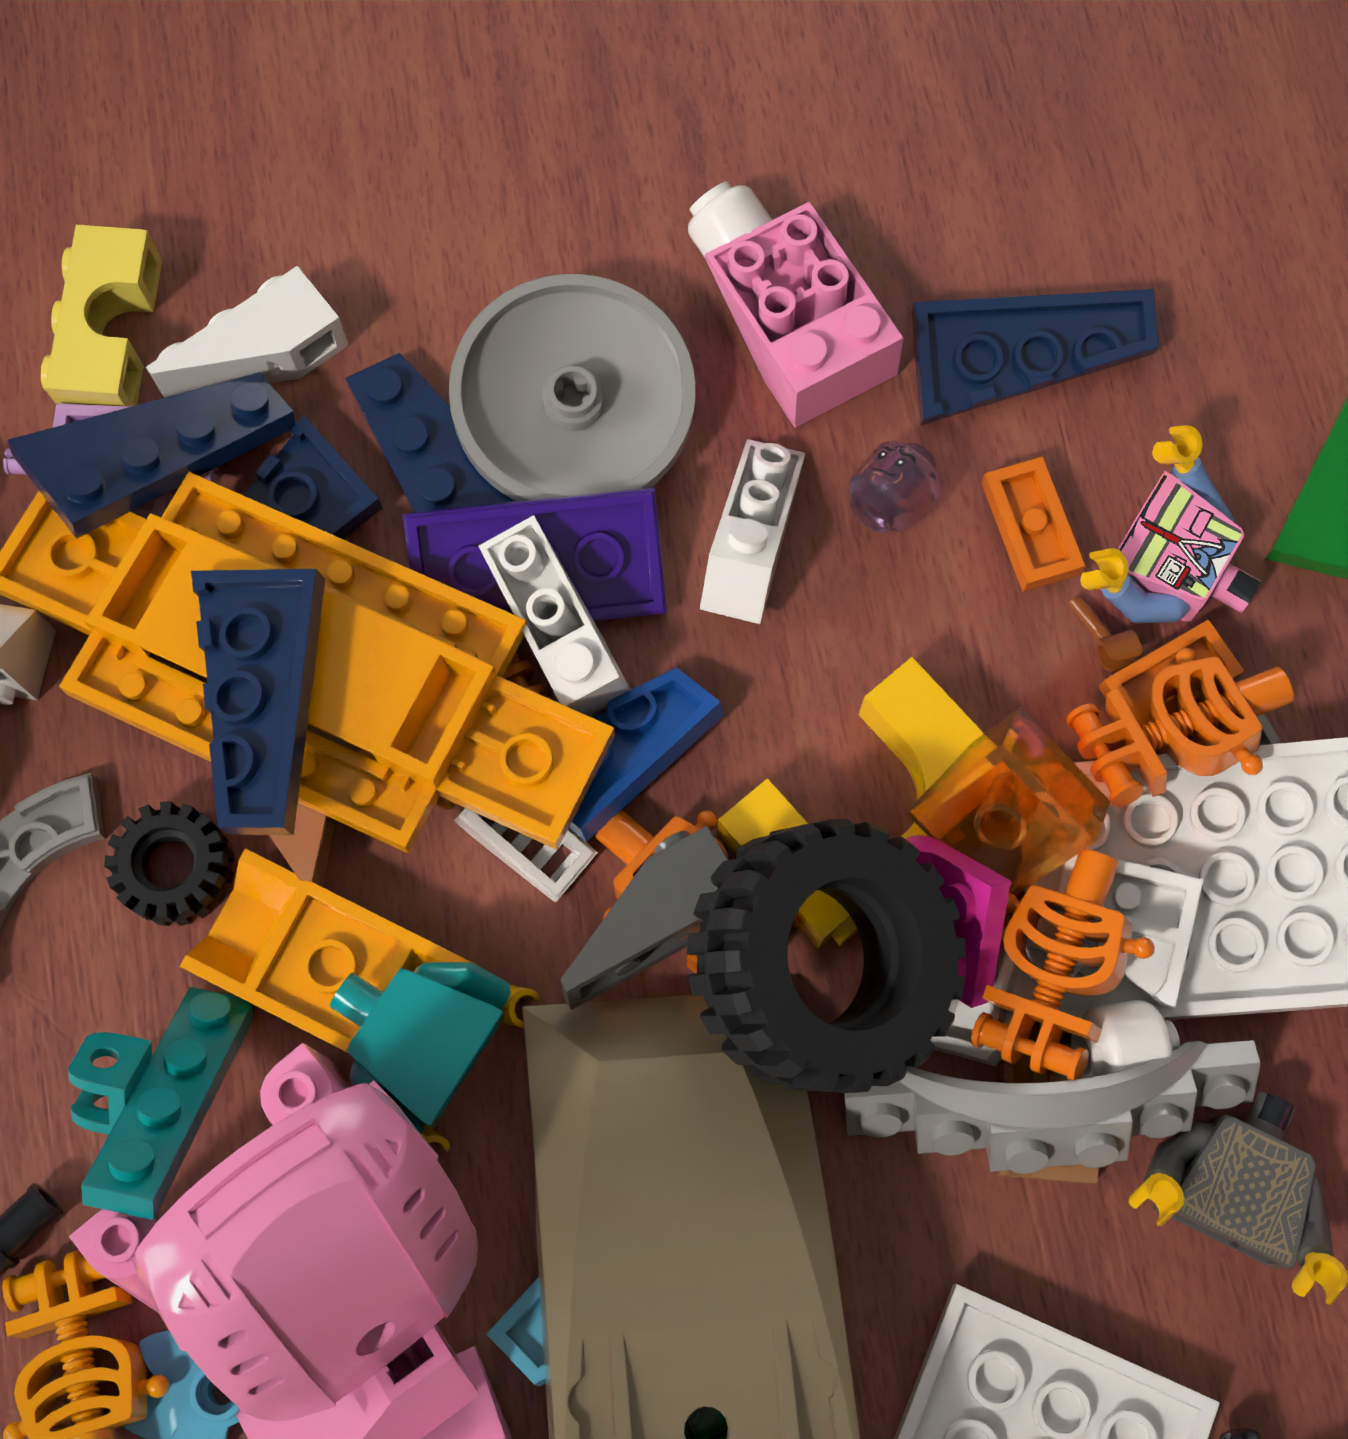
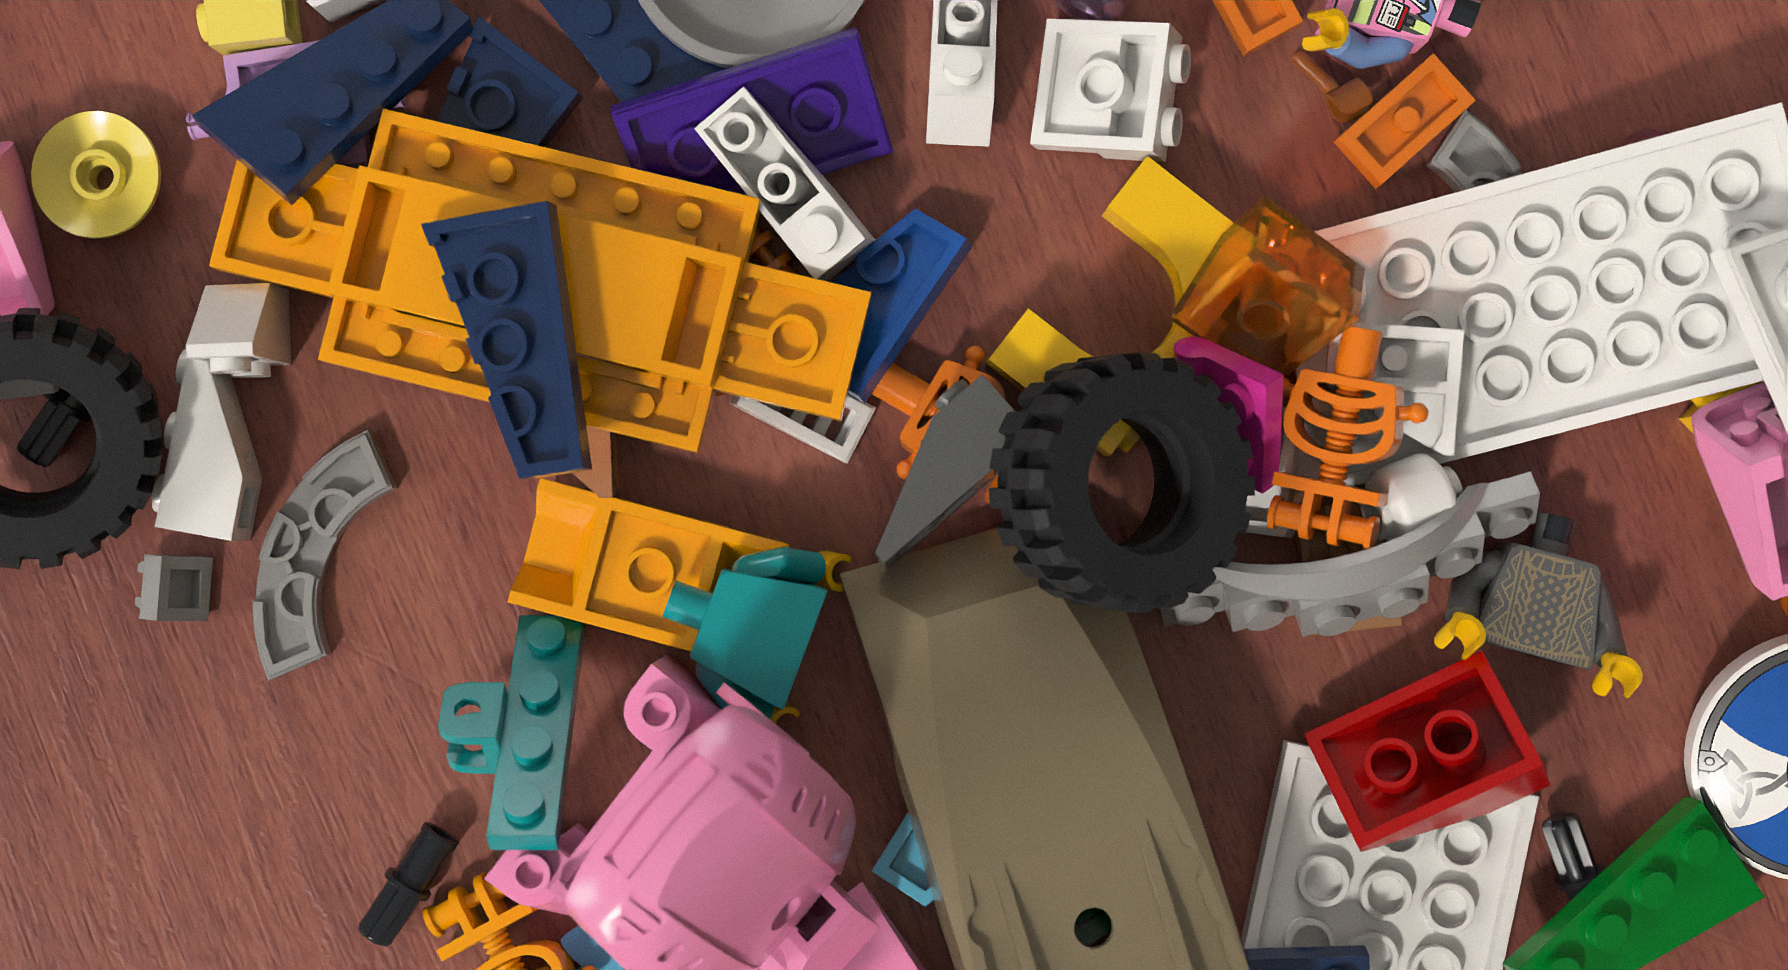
camera: 10 degrees left, 15 degrees up
black tyre [104,801,234,926] -> none
orange torso [1066,648,1294,807] -> none
none -> white plate [1030,19,1191,162]
none -> red slope [1304,651,1550,852]

